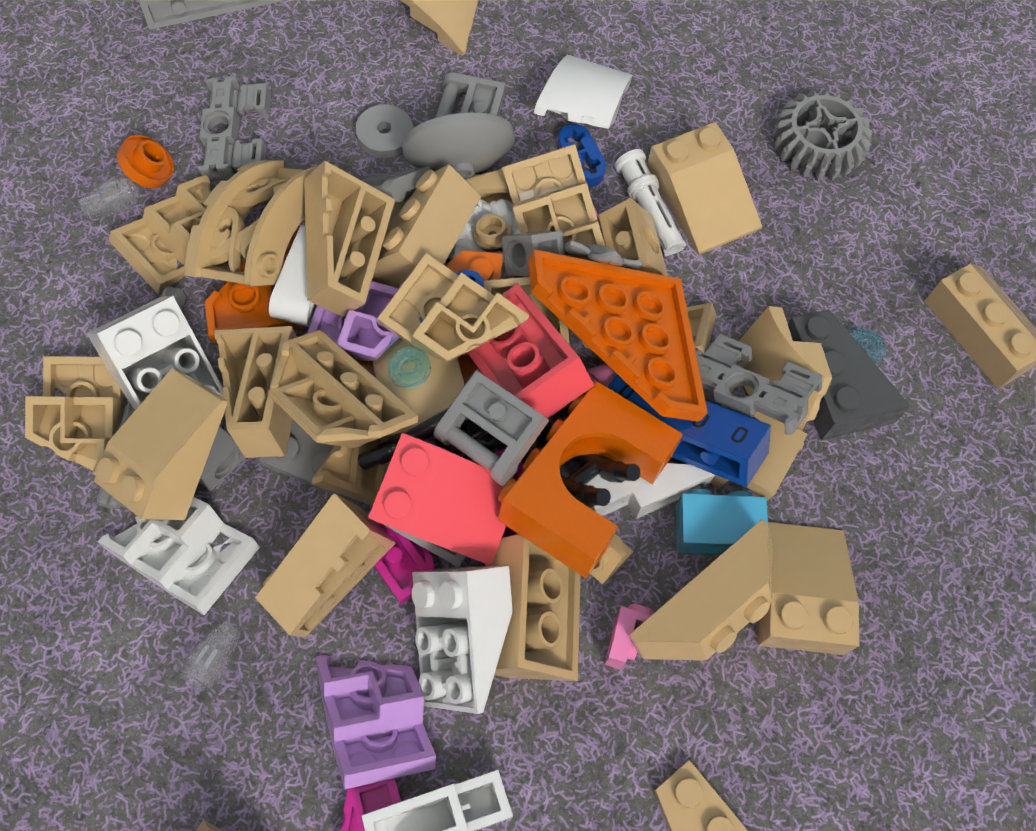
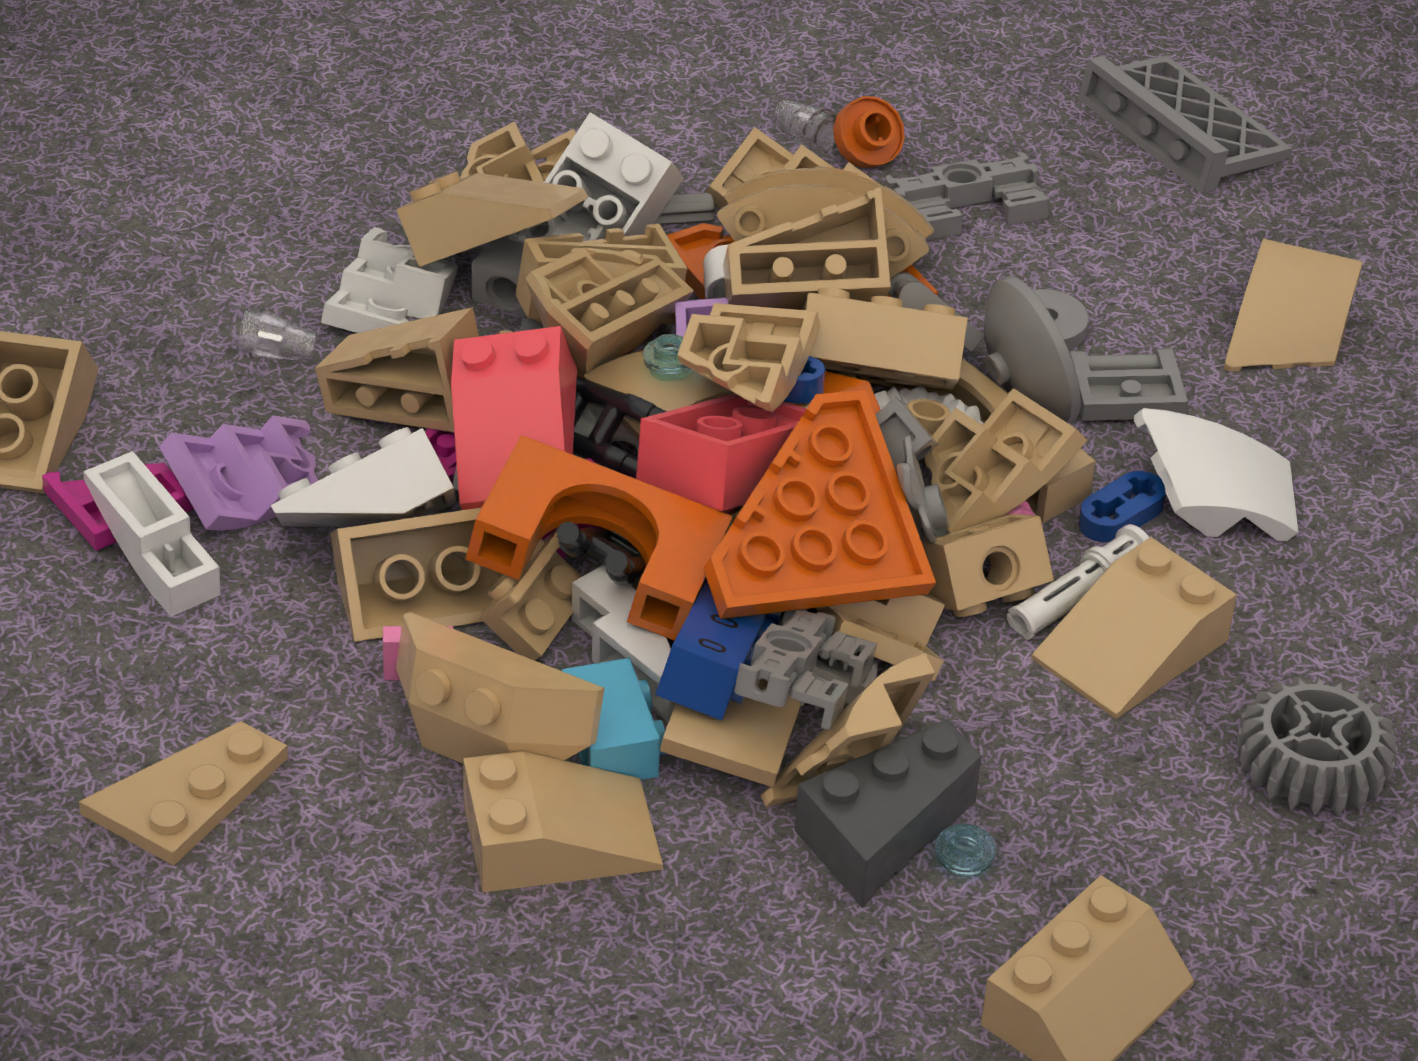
camera: 75 degrees right, 25 degrees down
light grey plate [434,370,549,486] -> none

